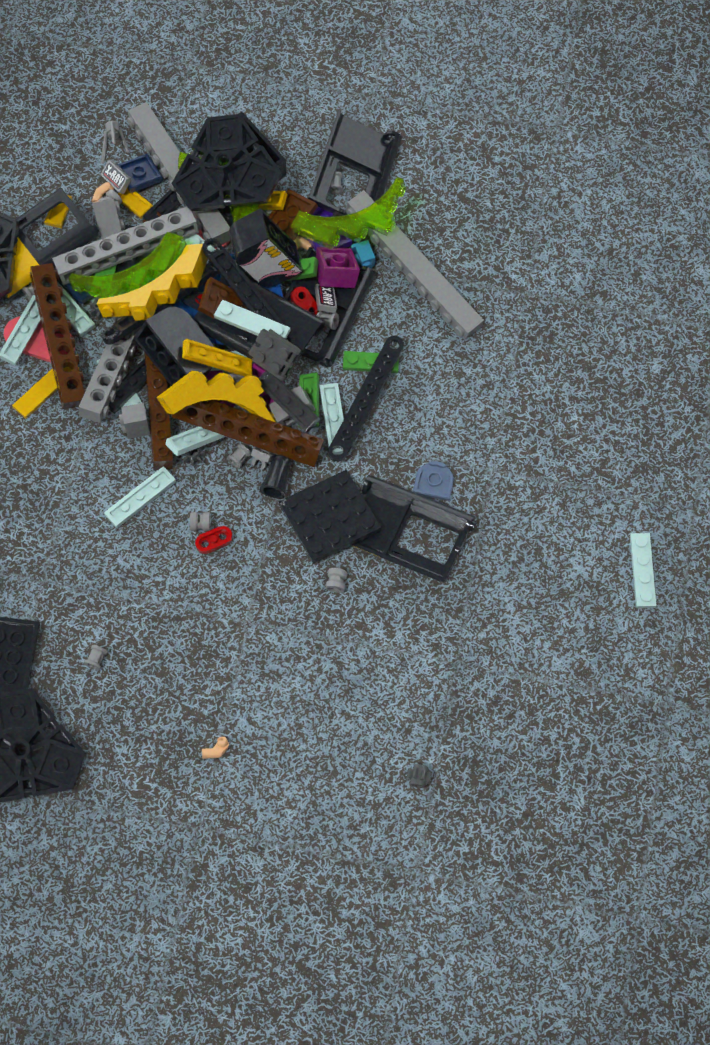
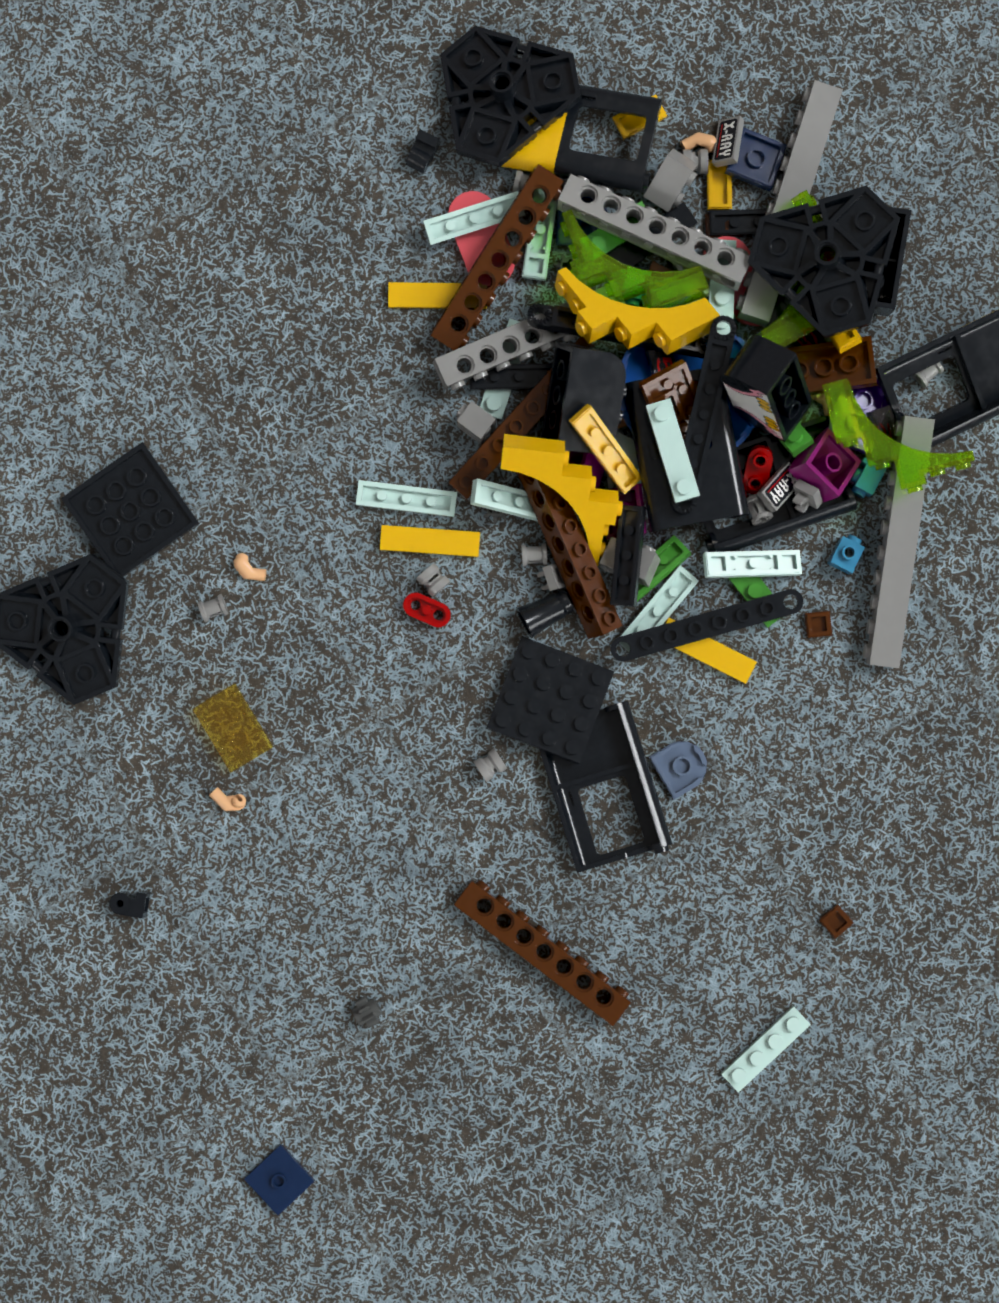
camera: 45 degrees right, 20 degrees up
light grey plant [101,121,130,164] -> none
dark grey plate [248,329,301,381] -> none
none -> black leg [109,890,151,918]
none -> clear yellow plate [193,683,274,773]
none -> light nougat arm [233,553,267,581]
none -> dark blue plate [244,1144,315,1215]
none -> yellow tile [380,525,480,557]
none -> reddish brown brick [454,879,631,1026]
none -> yellow tile [665,617,757,684]
none -> light aqua plate [703,550,802,578]
none -> light grey tile [792,479,823,513]
none -> reddish brown tile [804,611,832,638]
none -> reddish brown tile [818,903,854,939]
none -> dark azure brick [827,534,865,575]

